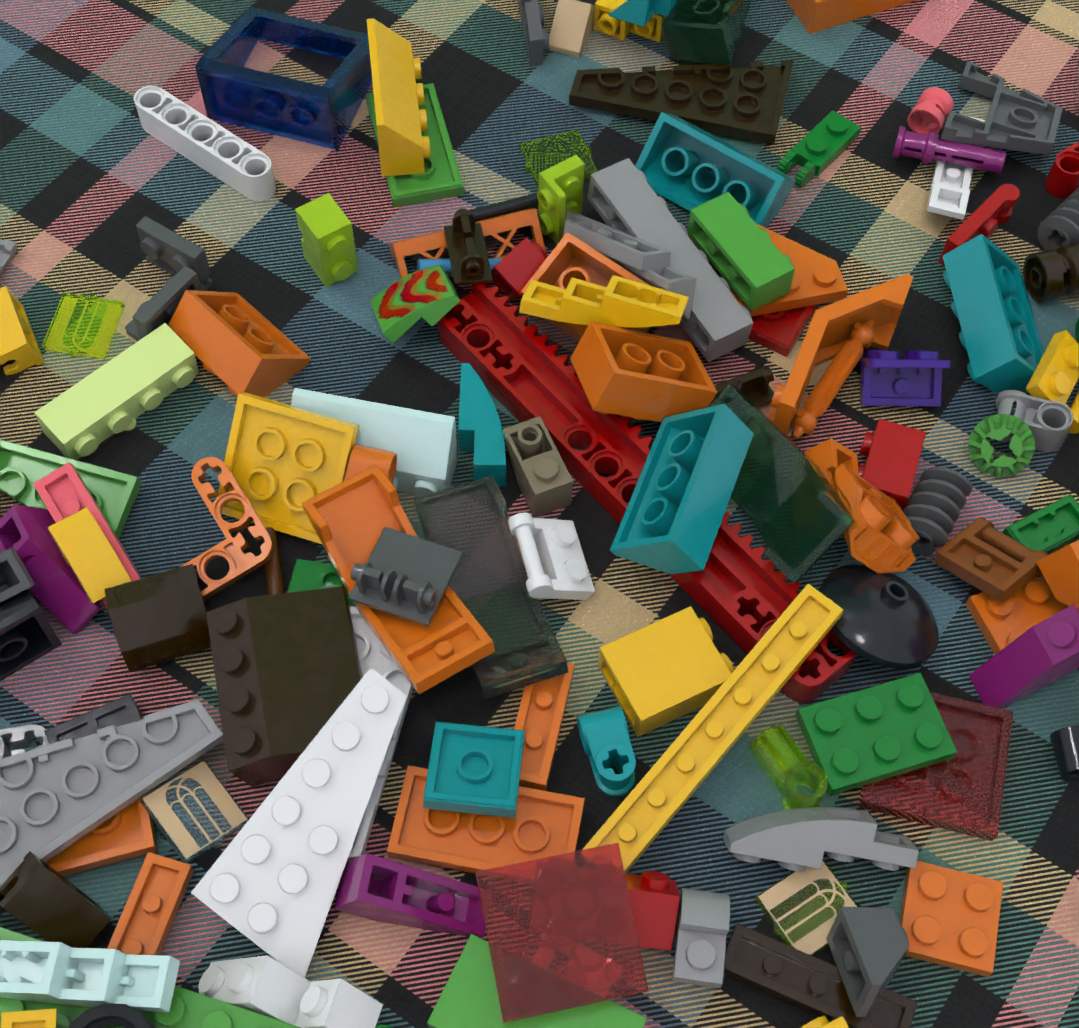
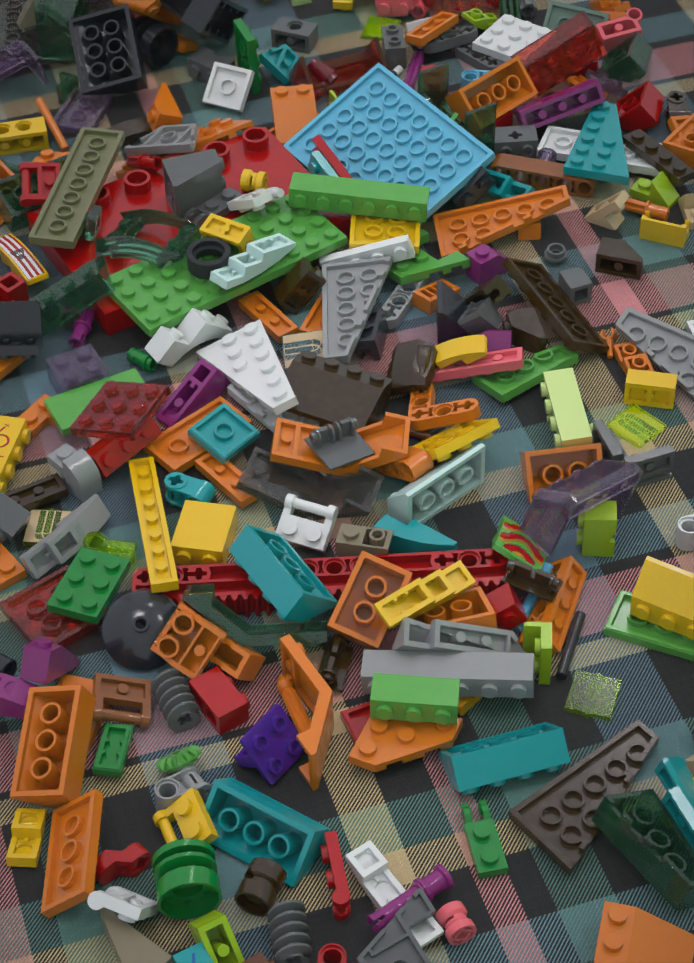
camera: 130 degrees right, 15 degrees down
none -> clear purple windscreen [520,459,643,557]

